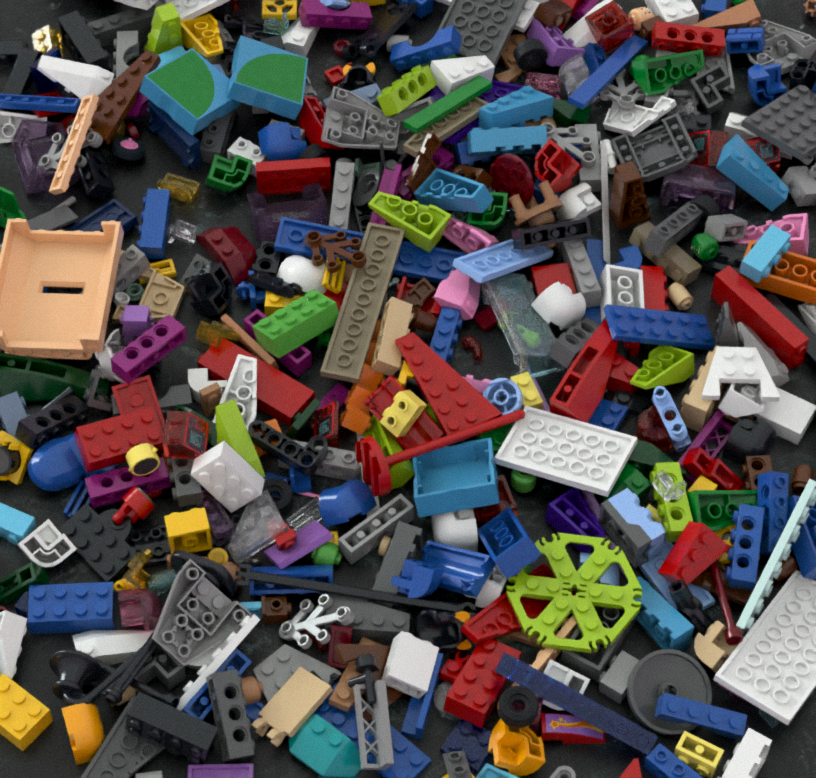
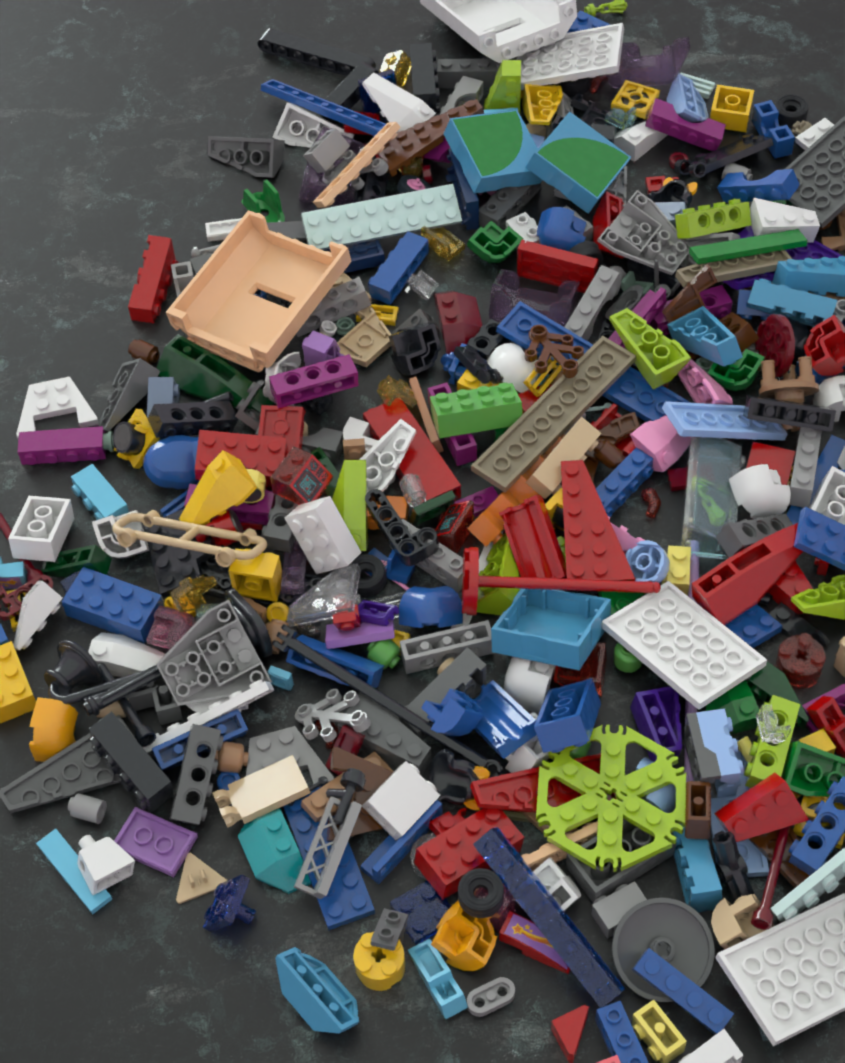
camera: 30 degrees right, 0 degrees up
reddish brown brick [261,595,292,624] -> none
light yellow brick [380,390,427,437] -> none
light blue connector [651,386,692,452] -> none
none -> tan bar [112,510,267,567]
none -> yellow wedge [179,450,257,532]
none -> light aqua plate [301,184,462,250]
none -> light grey brick [303,128,350,173]
none -> dark purple tile [358,600,400,626]
none -> clear brick [399,474,427,507]
none -> reddish brown brick [685,781,711,839]

